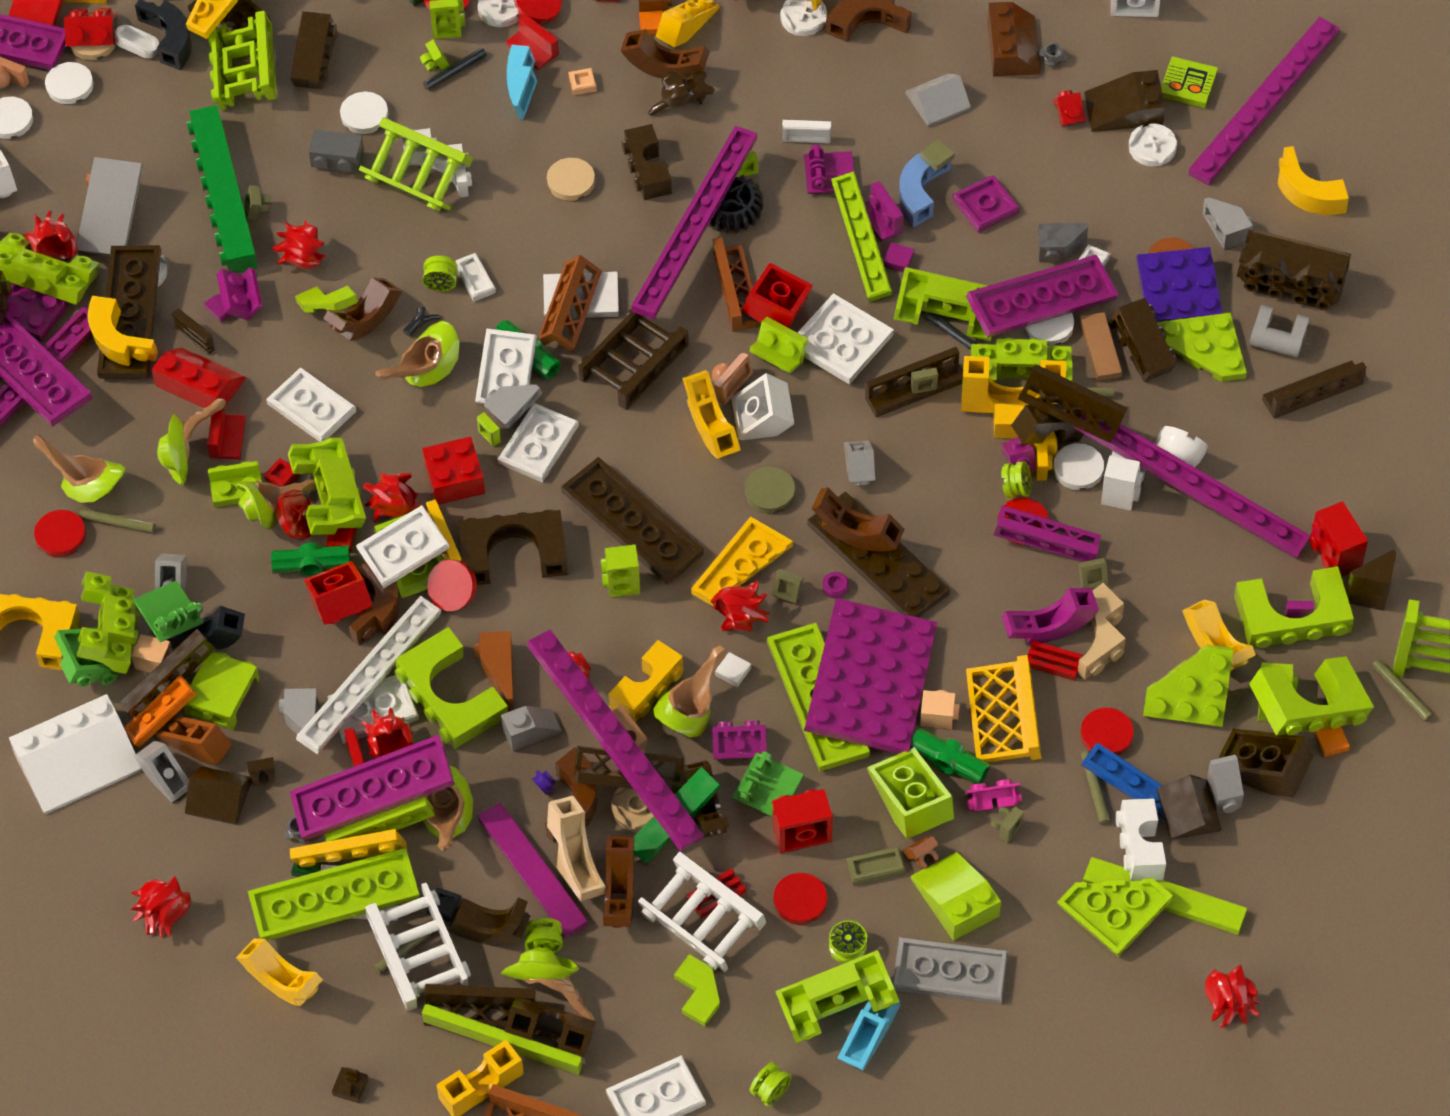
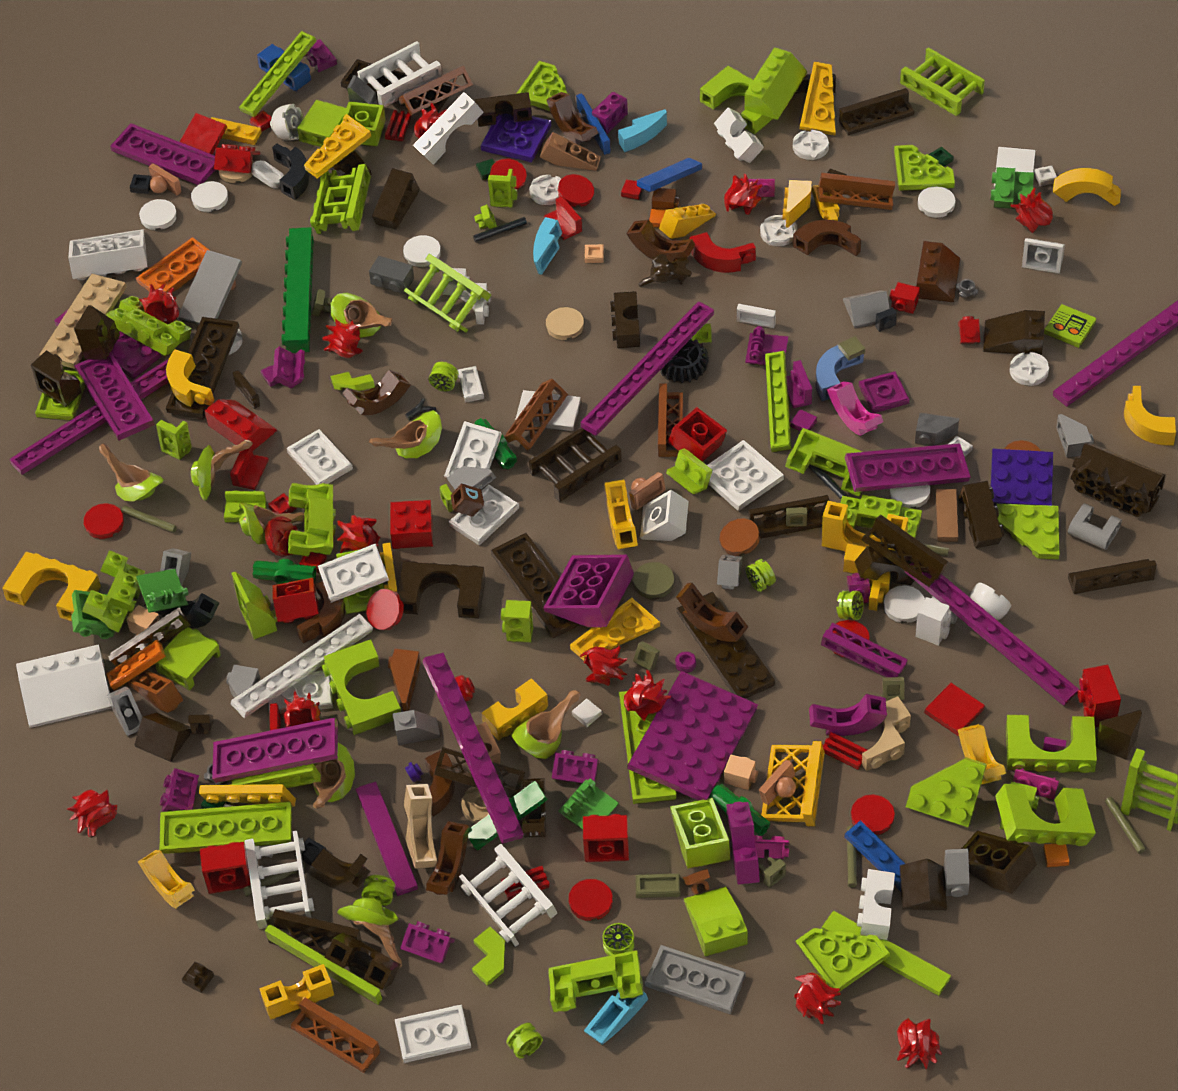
camera: 15 degrees right, 5 degrees down
none -> orange tile [136,237,209,293]
none -> lime bracket [156,420,192,460]
none -> magenta bracket [159,768,199,812]
none -> red brick [200,842,251,894]
none -> lime slope [231,572,278,640]
none -> hat [331,292,393,338]
none -> magenta bracket [400,921,455,964]
none -> reddish brown brick [451,483,484,517]
none -> magenta slope [543,554,634,627]
none -> red hair [624,670,671,721]
none -> red arch [689,232,756,273]
none -> dark orange tile [719,518,760,556]
none -> magenta arch [726,802,760,885]
none -> lime wheel [746,559,776,592]
none -> nougat tile [759,760,796,805]
none -> red hair [794,972,841,1024]
none -> dark pink arch [827,381,884,436]
none -> black plate [875,308,897,332]
none -> red brick [889,282,920,314]
none -> red tile [924,683,985,736]
none -> dark pink hinge [1013,768,1059,800]

